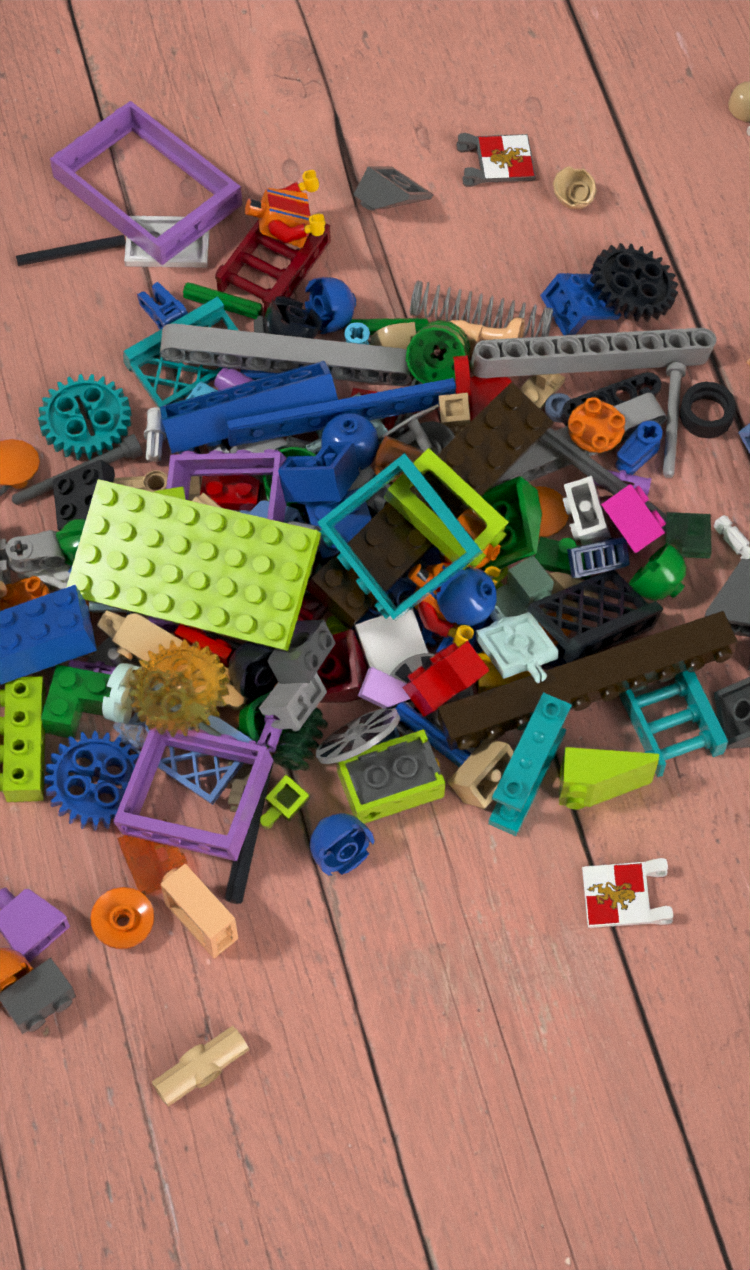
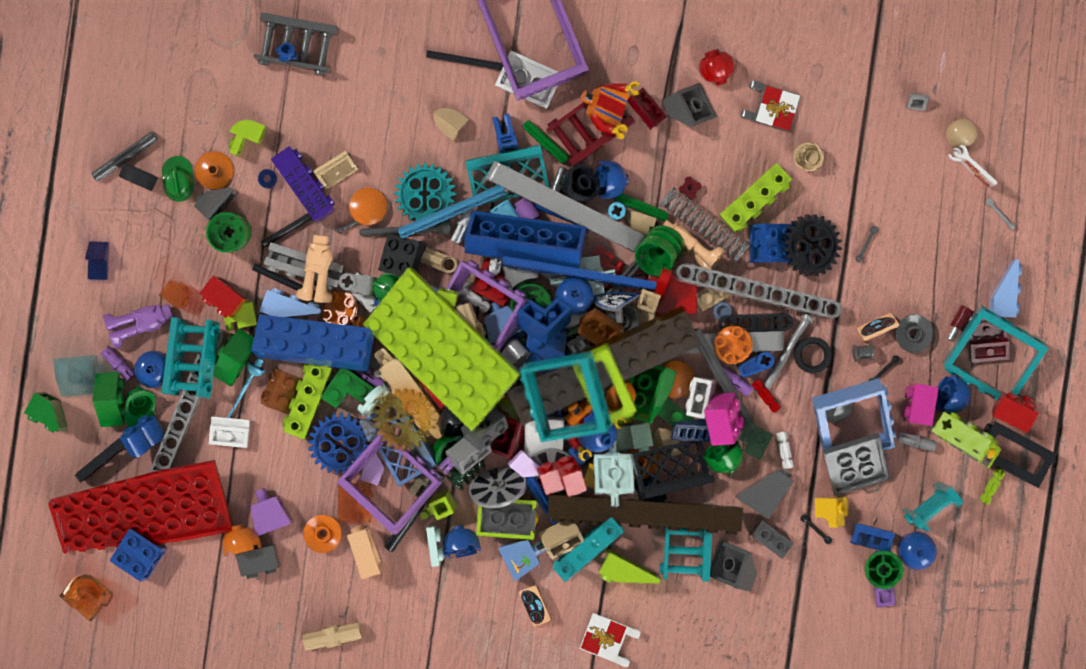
camera: 20 degrees right, 25 degrees up
none -> lavender tile [360,452,384,485]
none -> dark azure axle [398,185,506,239]
none -> light aqua plate [426,524,444,567]
none -> tan brick [433,108,469,141]
none -> medium blue torso [498,539,546,581]
none -> slope [519,584,551,627]
none -> dark red bracket [627,88,667,130]
none -> dark red plate [679,176,702,199]
none -> red plant [699,49,734,86]
none -> lime brick [719,163,792,232]
none -> red axle [752,379,781,413]
none -> dark grey hinge [855,226,878,262]
none -> light grey slope [906,93,929,111]

